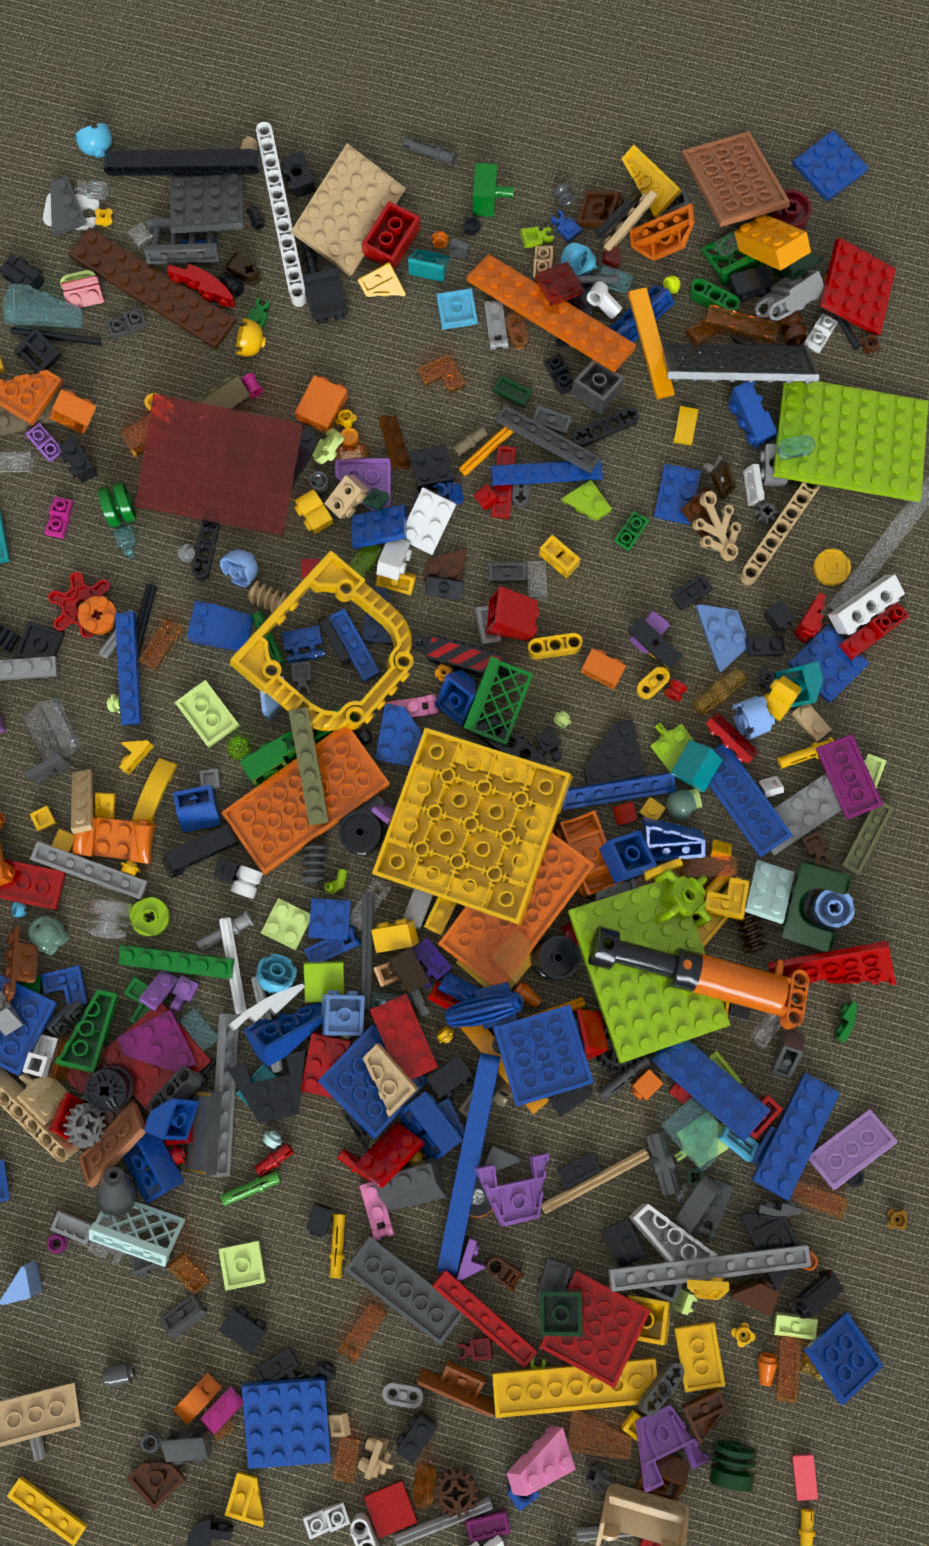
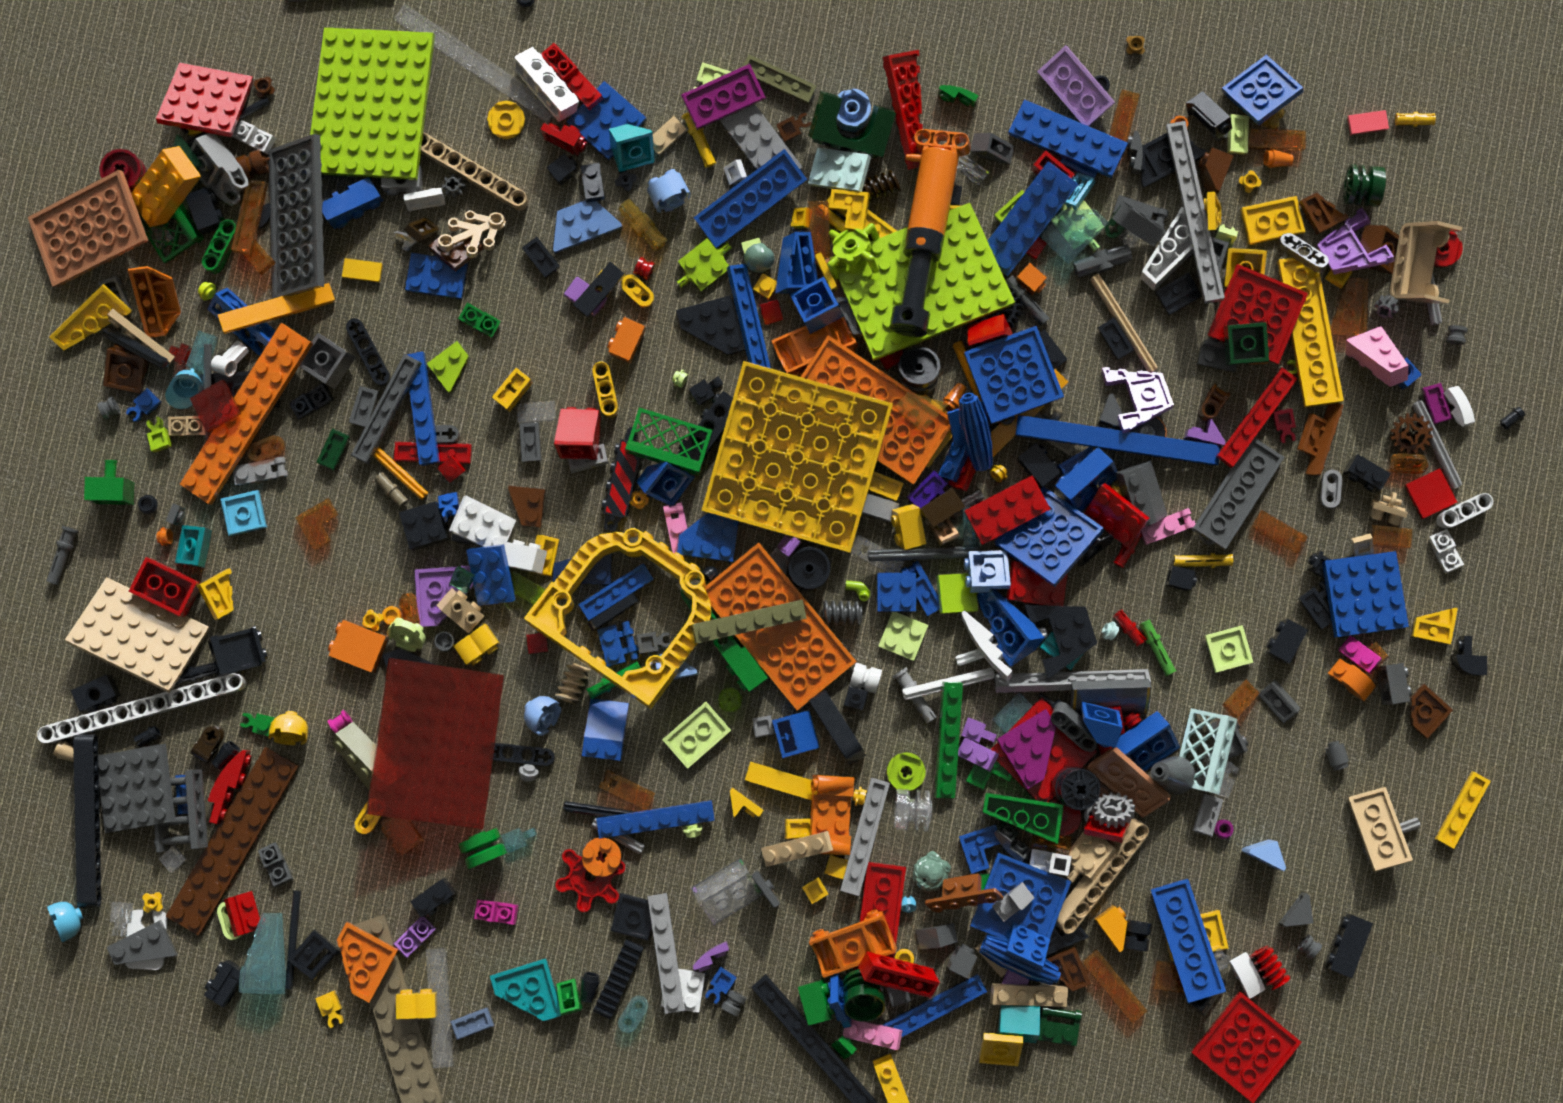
camera: 95 degrees left, 5 degrees up
orange brick [49,389,97,435] -> none
dark grey plate [140,1431,161,1453] -> none
medium azure cylinder [256,954,297,994] -> none
tan wing [363,1043,419,1117] -> none
reddish brown plate [378,415,411,470] -> none
black plate [425,575,465,600] -> none
teal slope [670,740,723,793] -> none
red plate [705,713,760,764] -> none
yellow brick [764,676,802,721] -> none
clear light blue plate [777,435,815,459] -> none
blue plate [792,130,869,202] -> none

